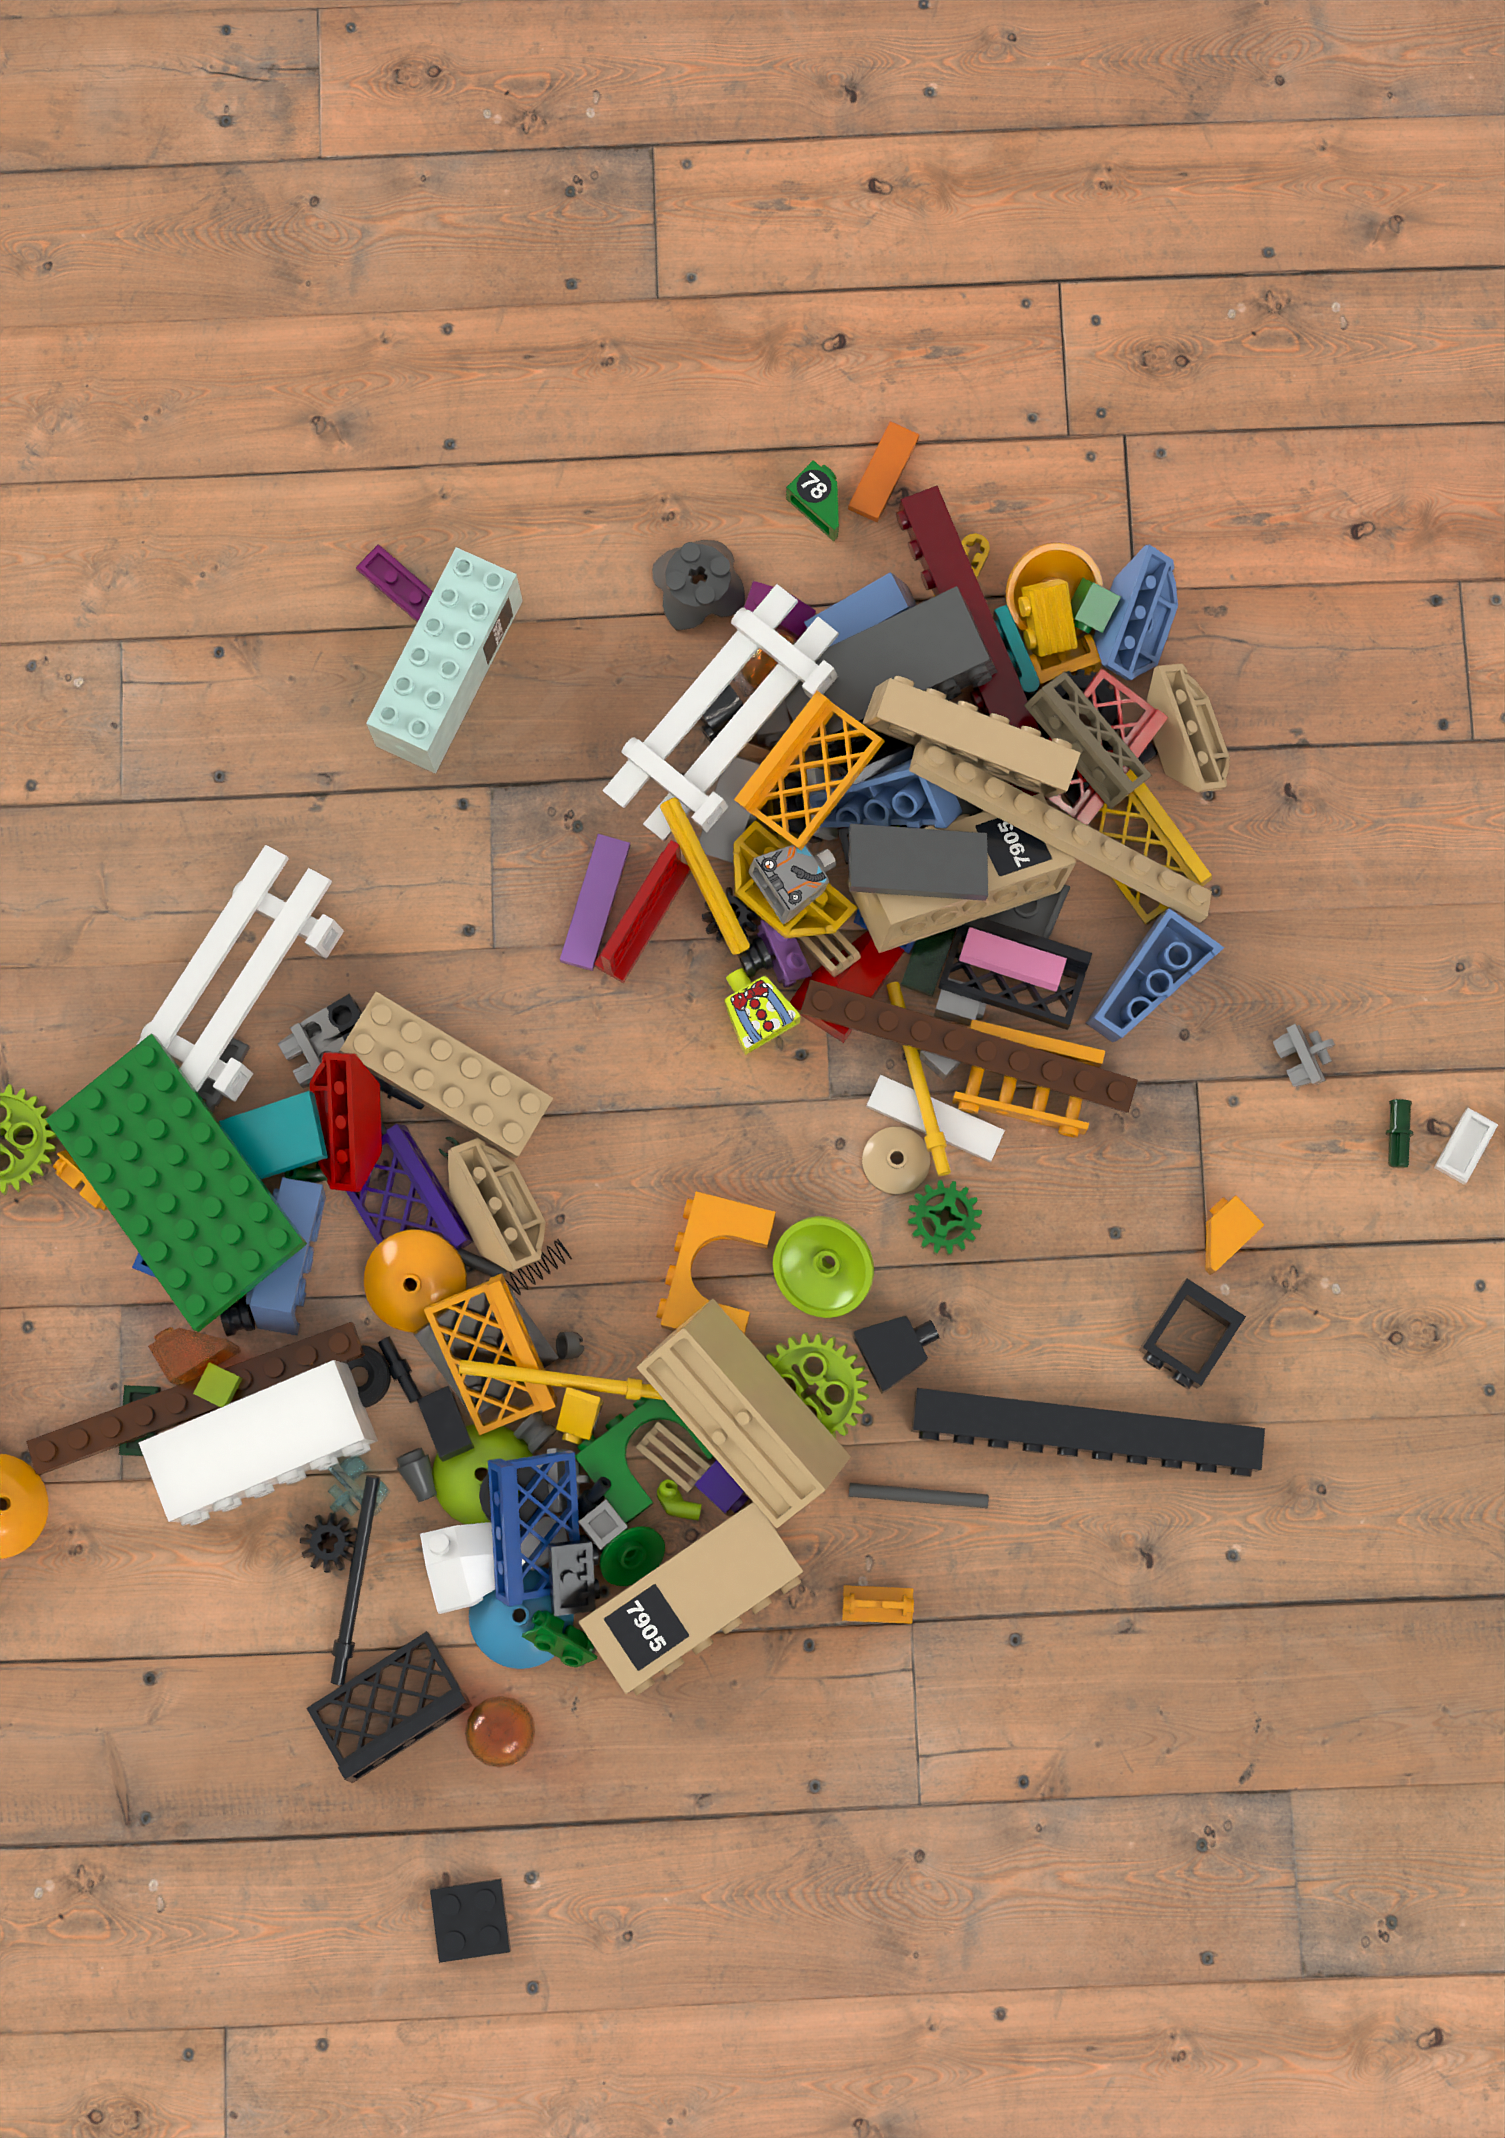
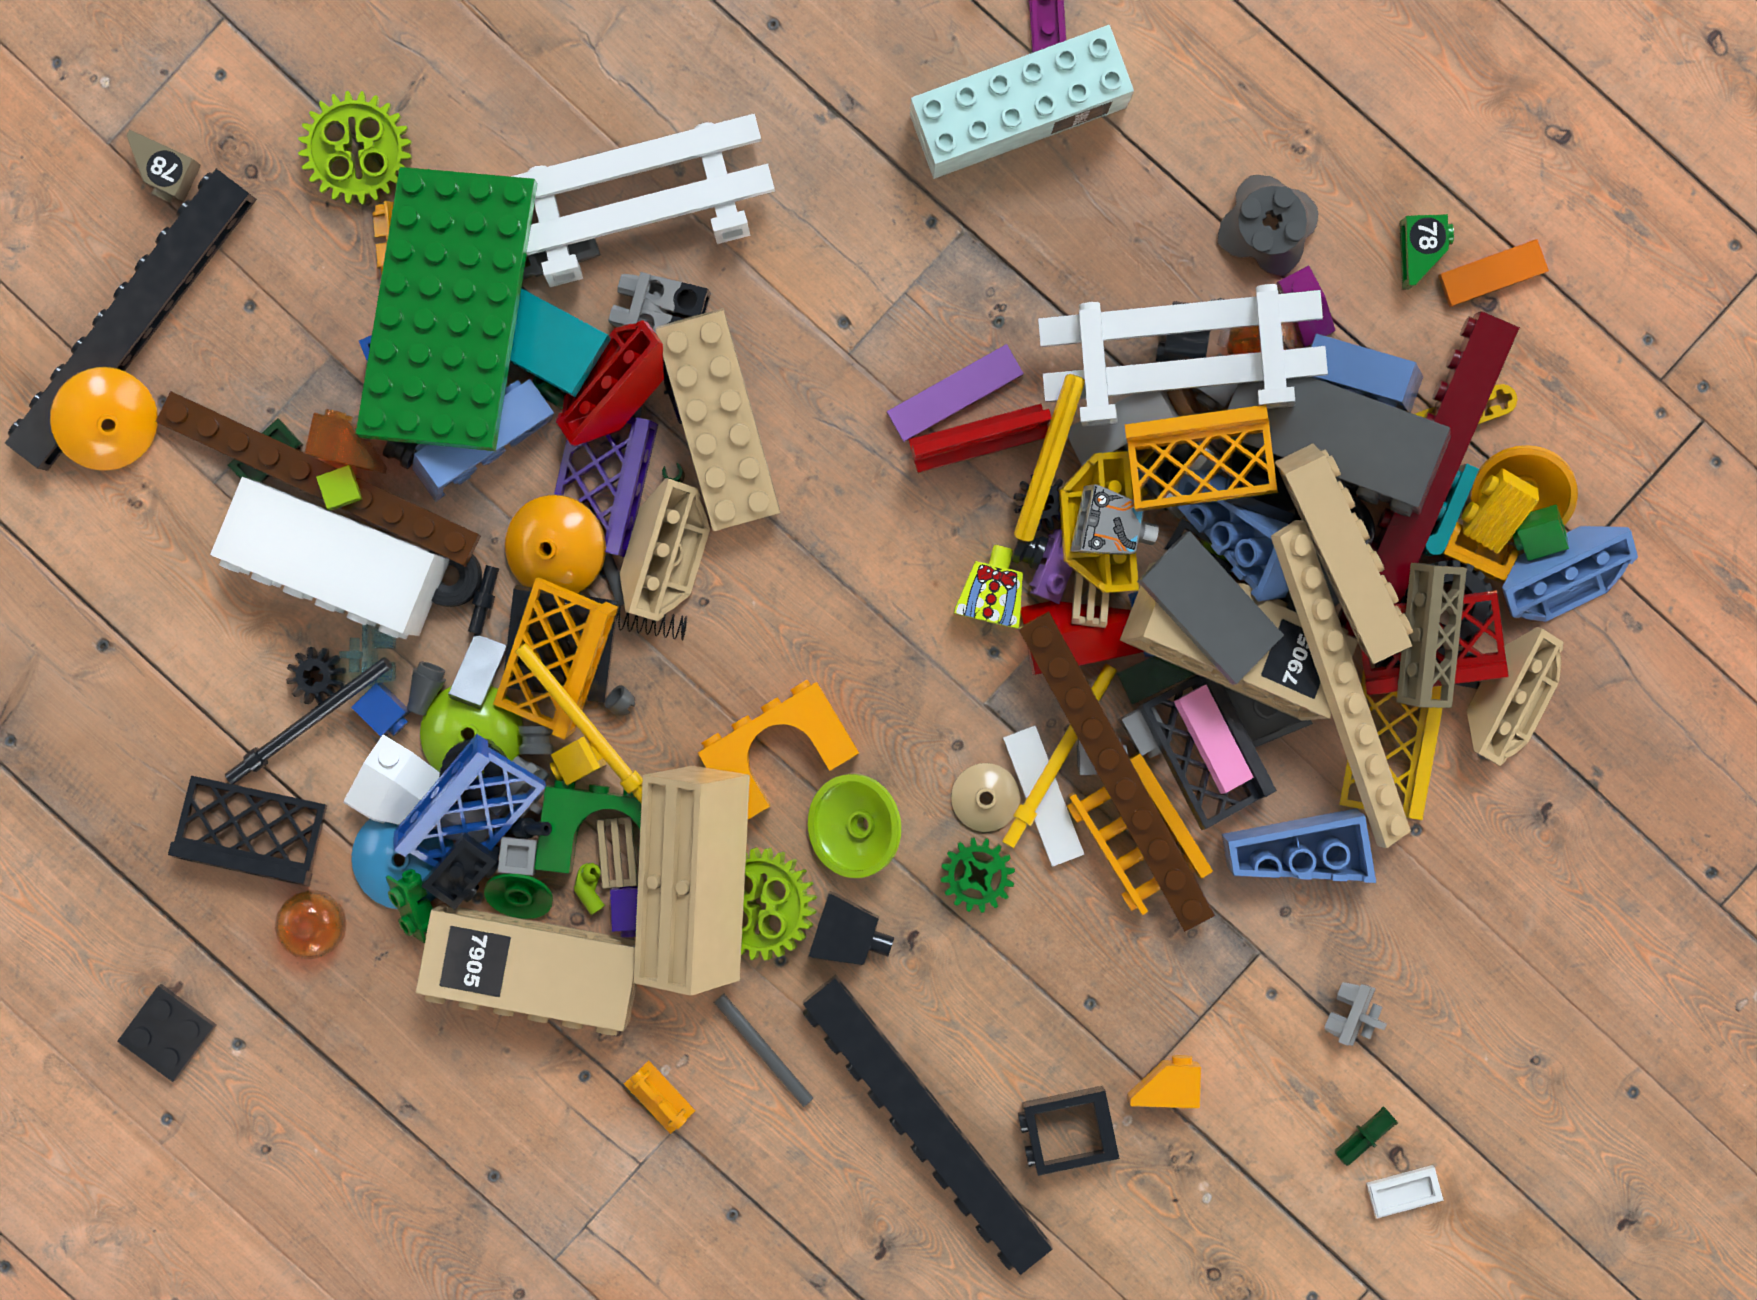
camera: 45 degrees right, 10 degrees up
none -> blue brick [351,683,411,737]

